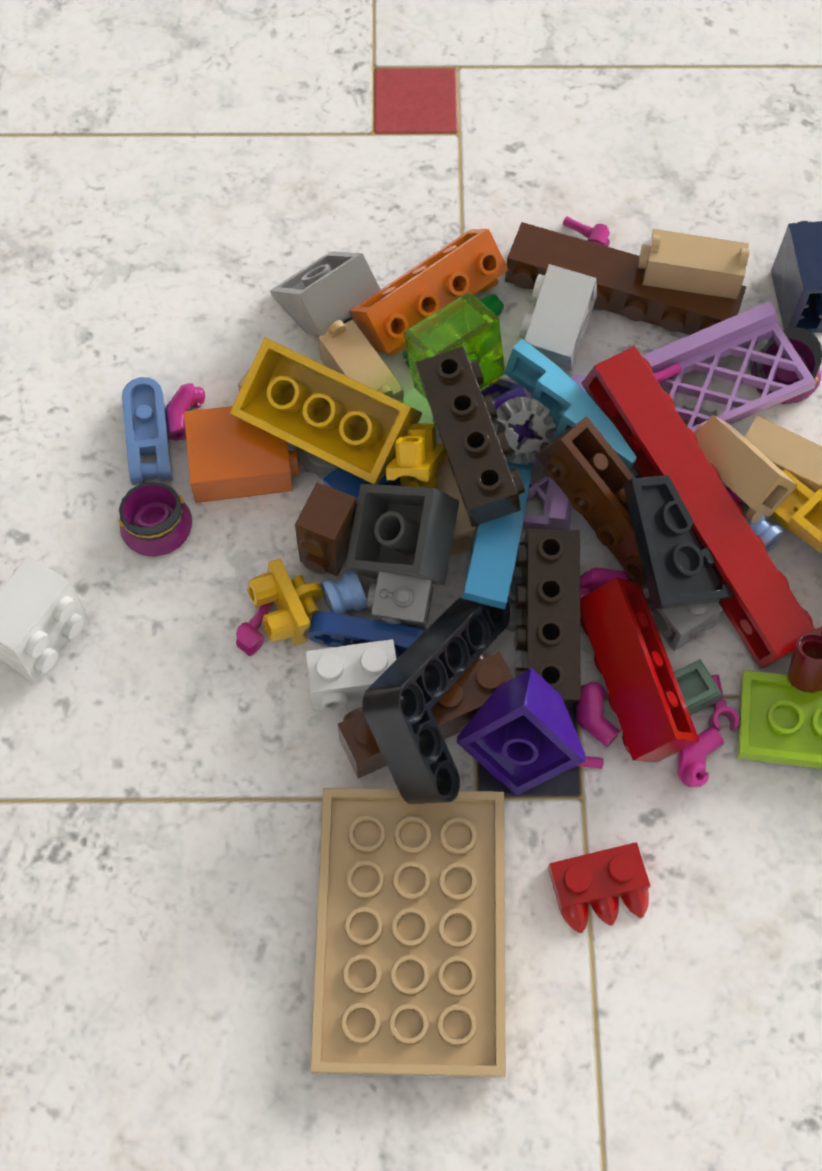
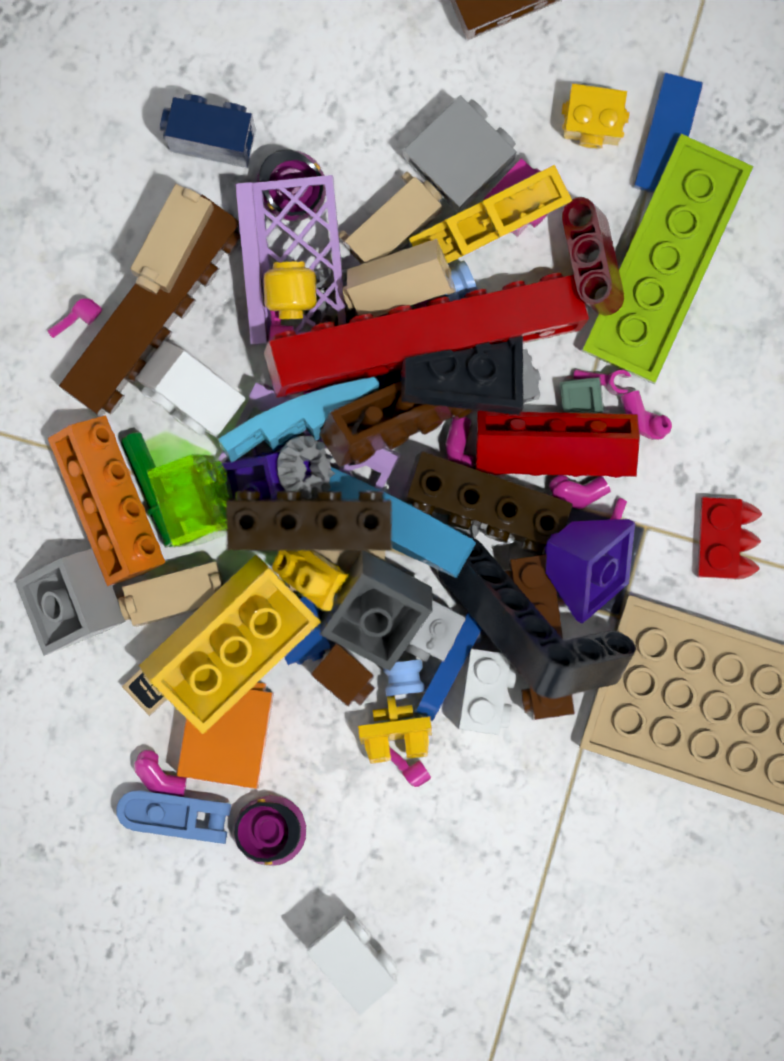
camera: 70 degrees left, 20 degrees up
none -> yellow head [263,262,317,319]

